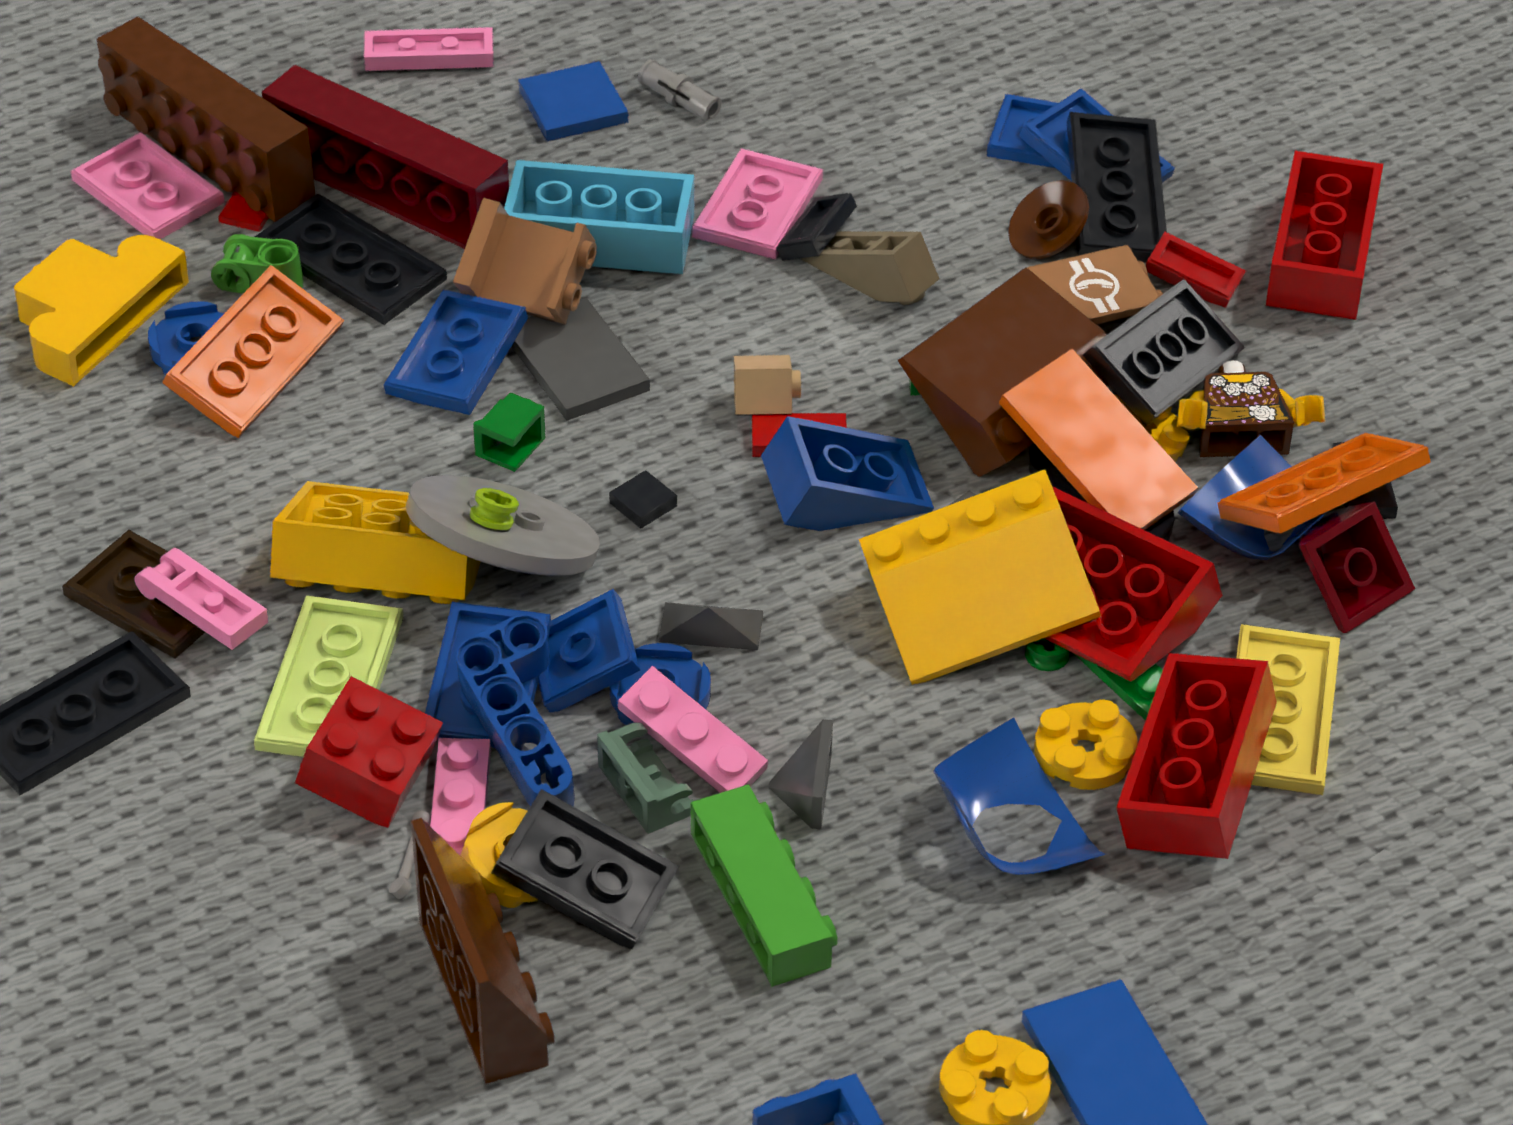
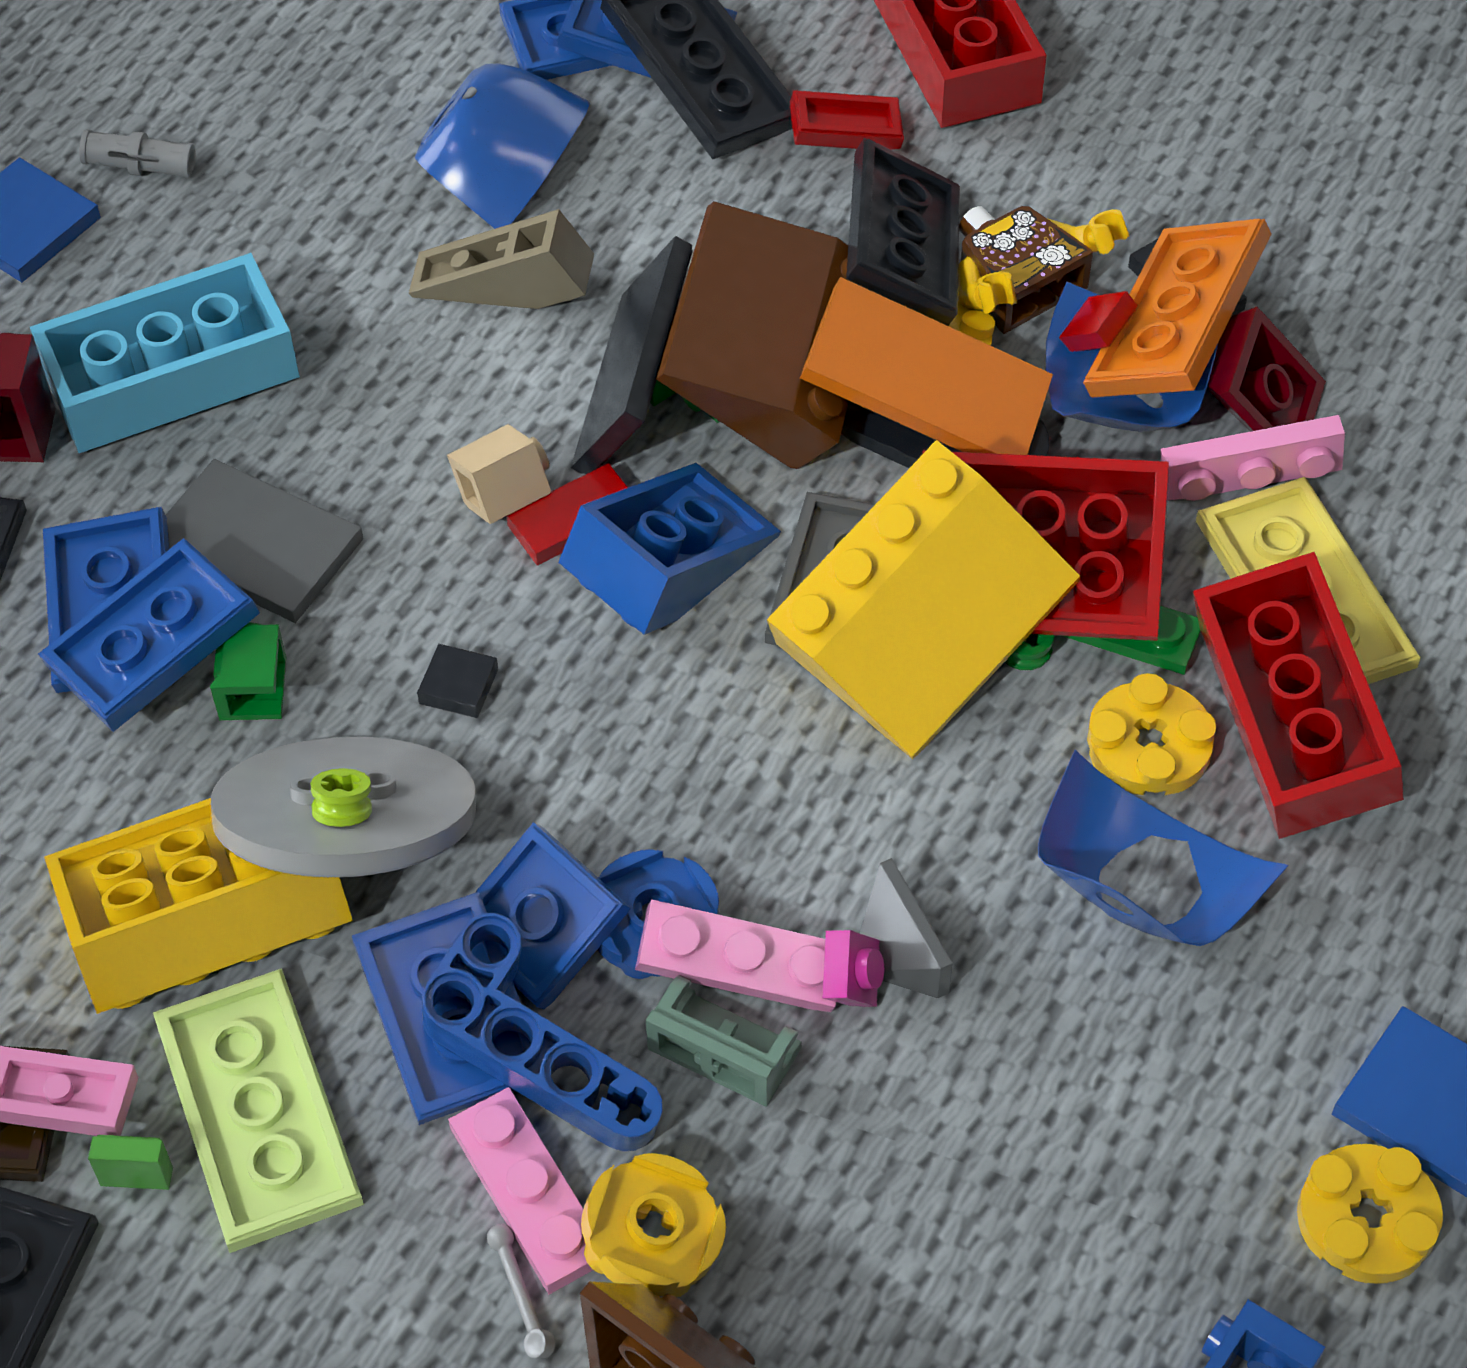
camera: 30 degrees left, 10 degrees up
red brick [295,676,443,828] -> none
medium nougat panel [453,198,597,324] -> none
black tile [491,789,679,949] -> none
dark grey slope [659,602,763,650] -> none
bright green brick [691,784,837,987] -> none
bright pink tile [692,149,823,259] -> none
black tile [776,193,857,261] -> none
reddish brown dish [1008,180,1089,259] -> none
medium nougat panel [1027,245,1163,324] -> none
none -> blue tile [38,538,260,732]
none -> bright green tile [88,1135,173,1190]
none -> blue piece [415,63,590,229]
none -> black tile [571,236,693,474]
none -> dark pink plate [822,930,884,1007]
none -> red tile [1059,291,1138,352]
none -> bright pink plate [1161,415,1345,501]

